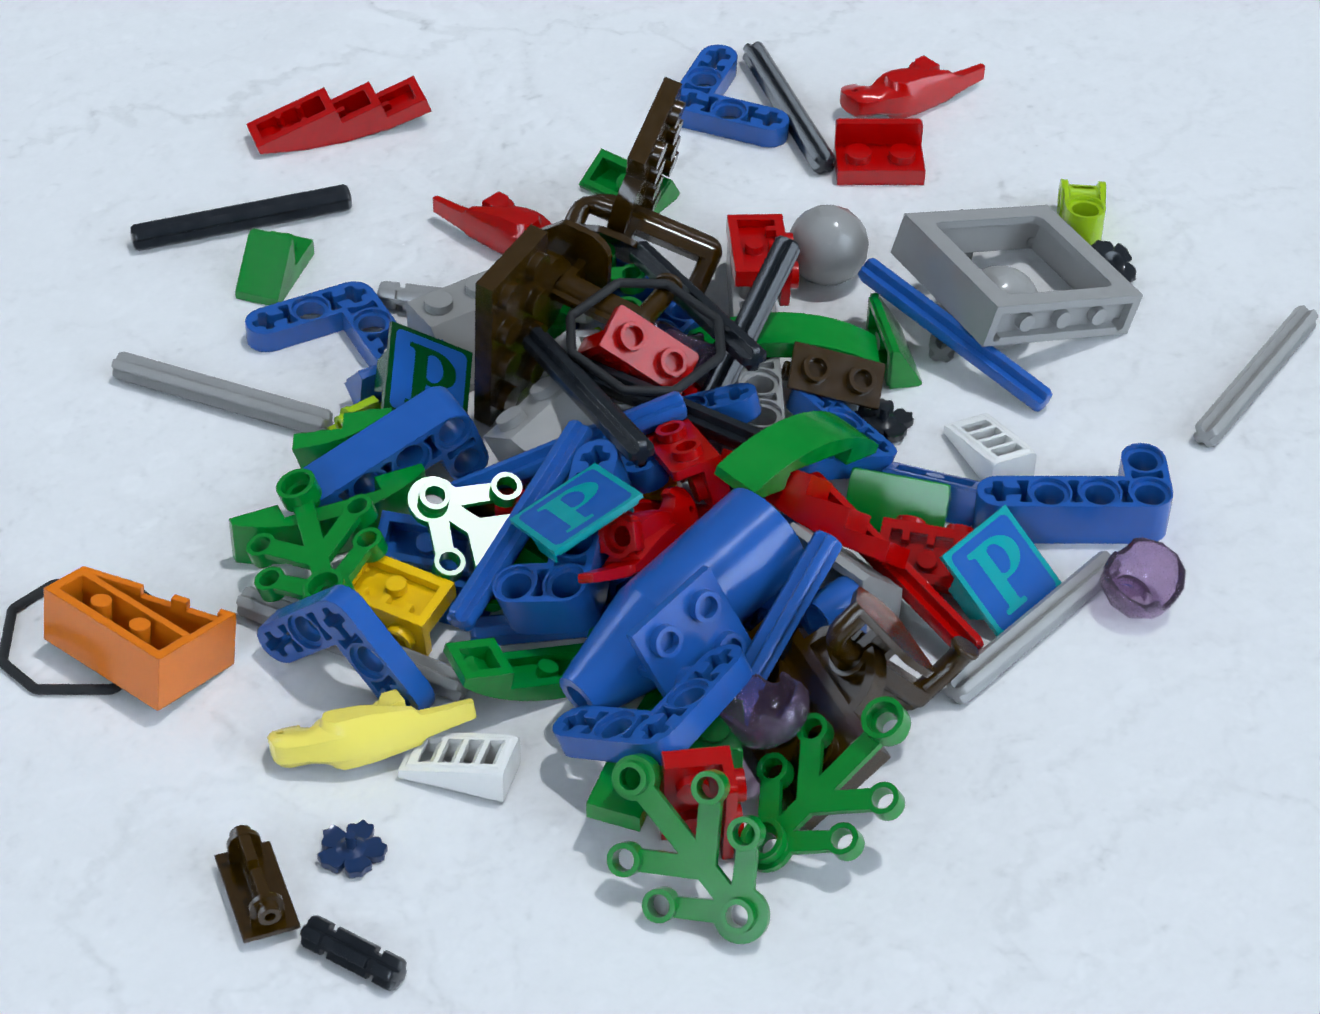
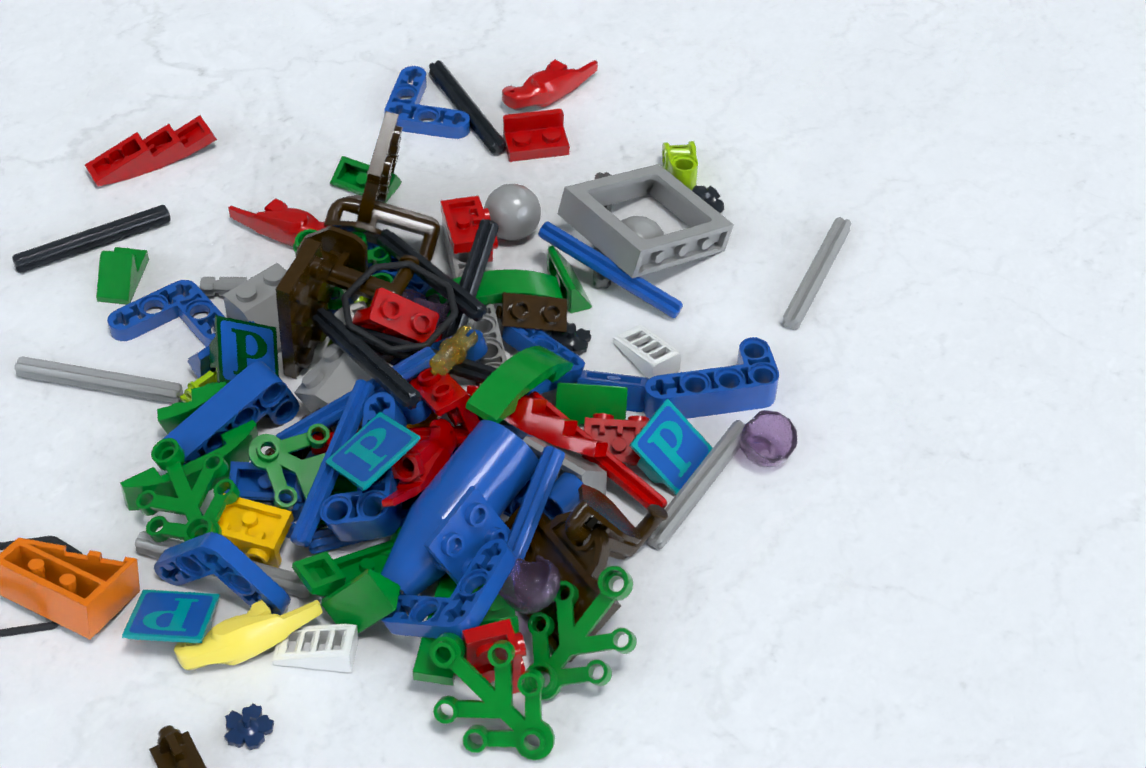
camera: 10 degrees left, 5 degrees up
none -> piece [122,589,220,643]
none -> green slope [321,569,400,634]
none -> clear yellow axle [429,326,478,376]

